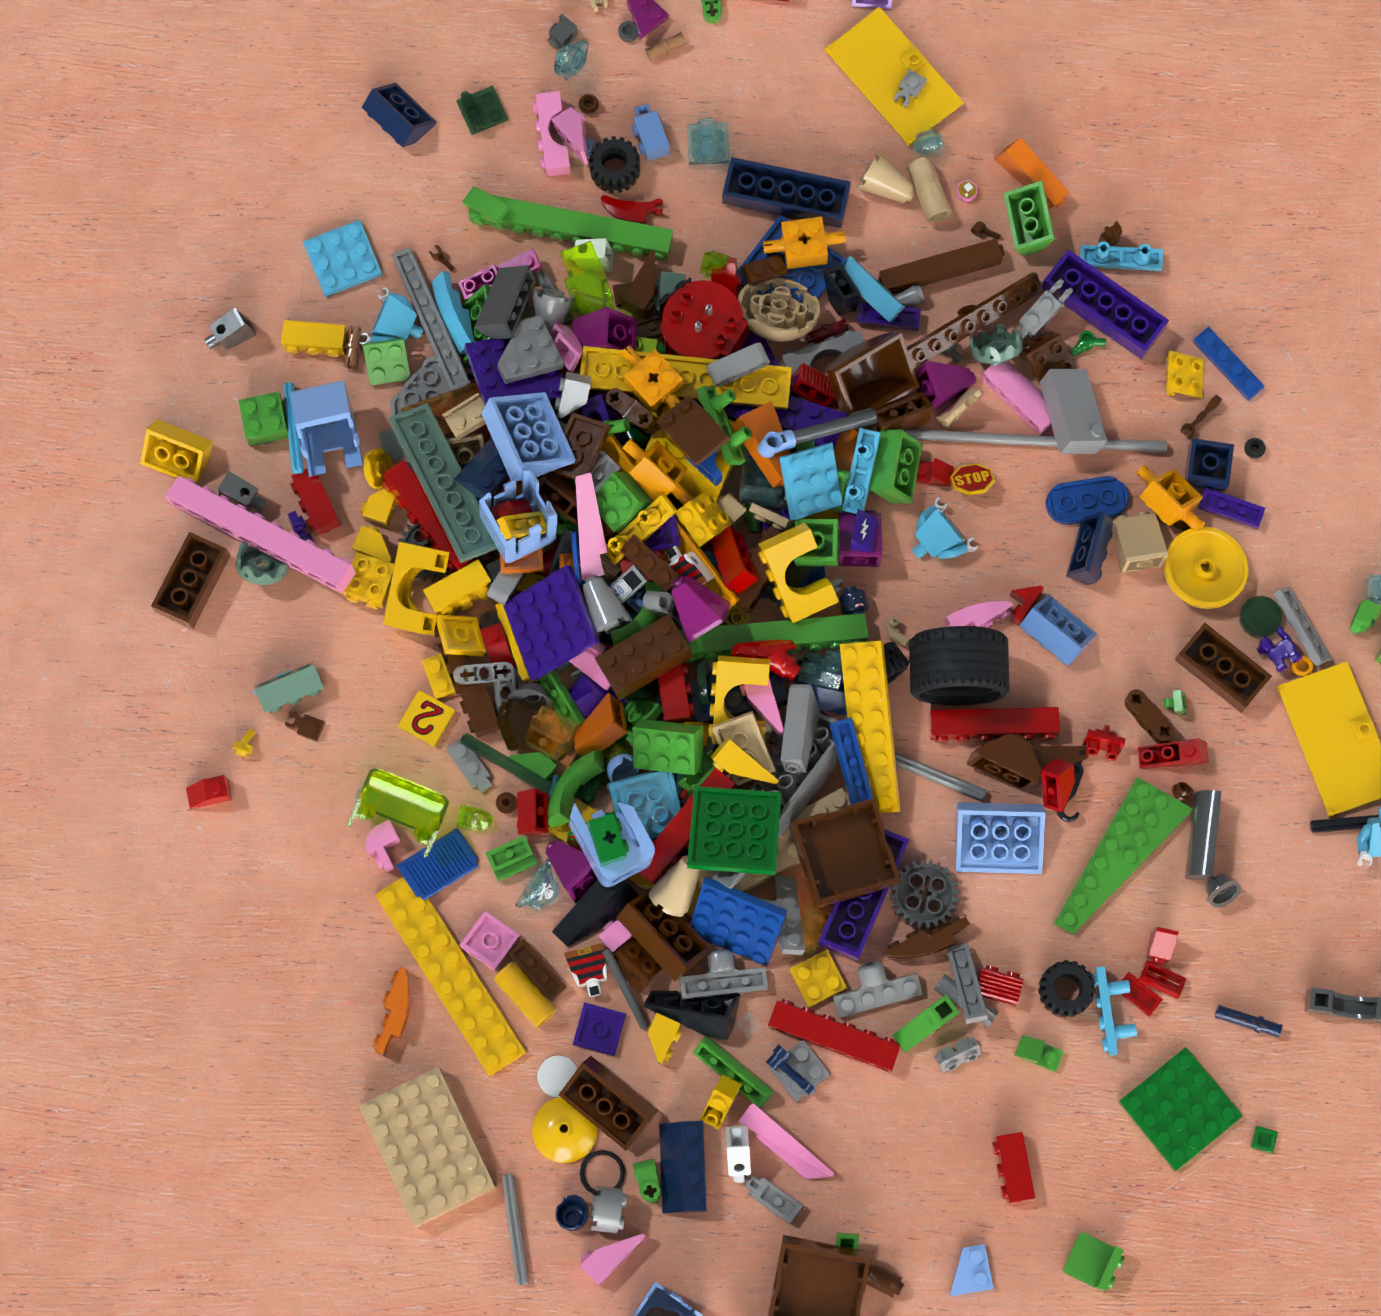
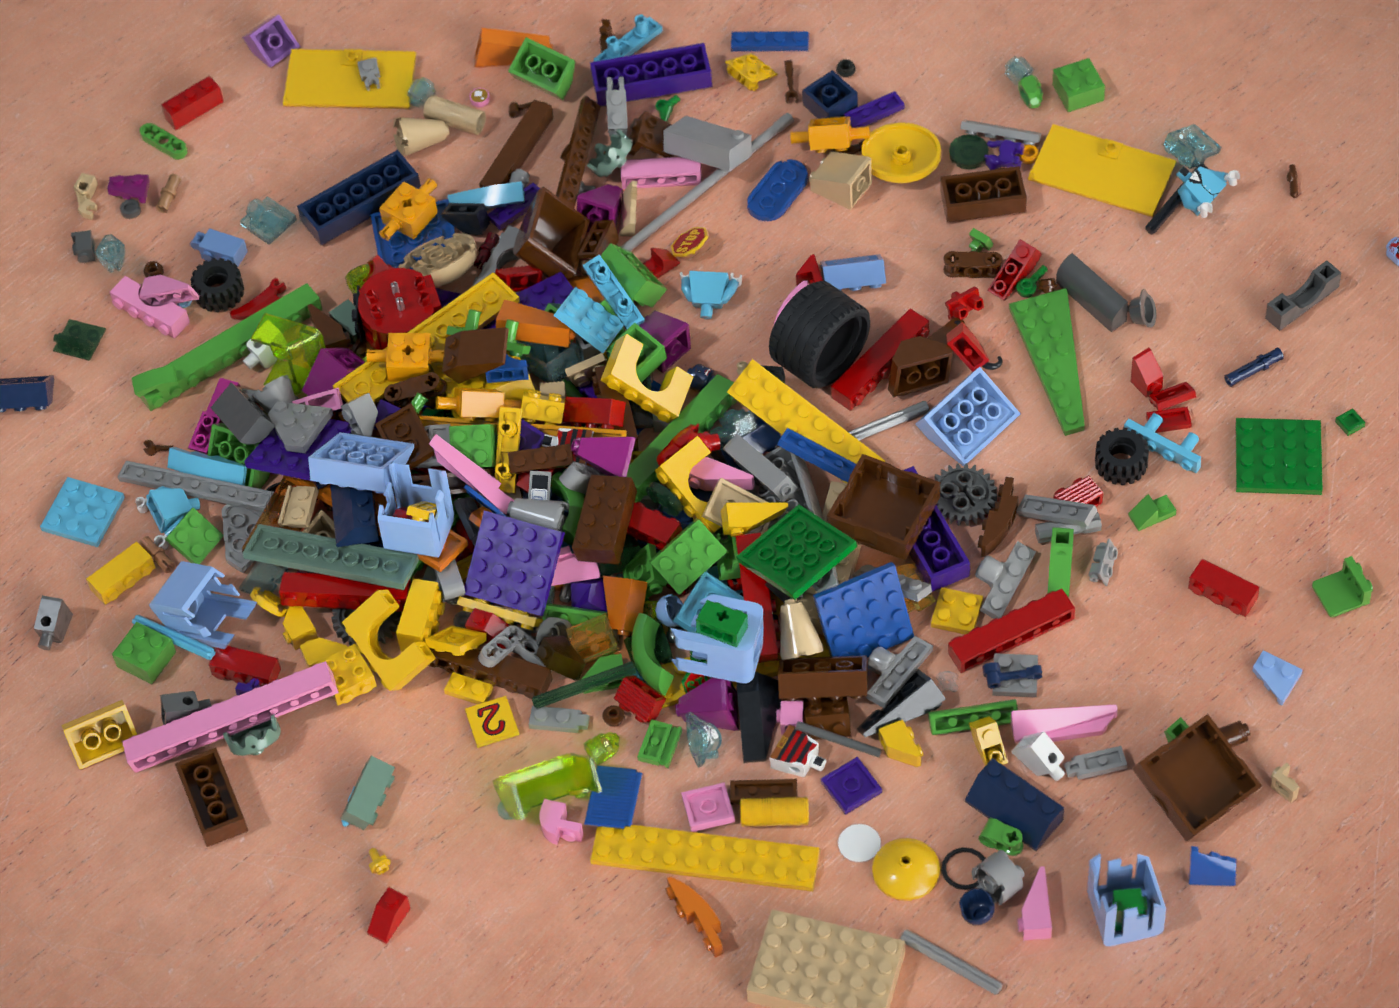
camera: 45 degrees left, 20 degrees down
reddish brown plate [285,712,325,742] -> none
reddish brown slope [559,1056,658,1151] -> none
light grey beam [706,343,770,387] -> none
reddish brown plate [742,254,788,286] -> none
dark grey piece [758,408,877,458] -> none
dark purple slope [851,509,878,553] -> none
dark blue slope [1066,511,1113,585] -> none
none -> green plate [1016,265,1048,298]

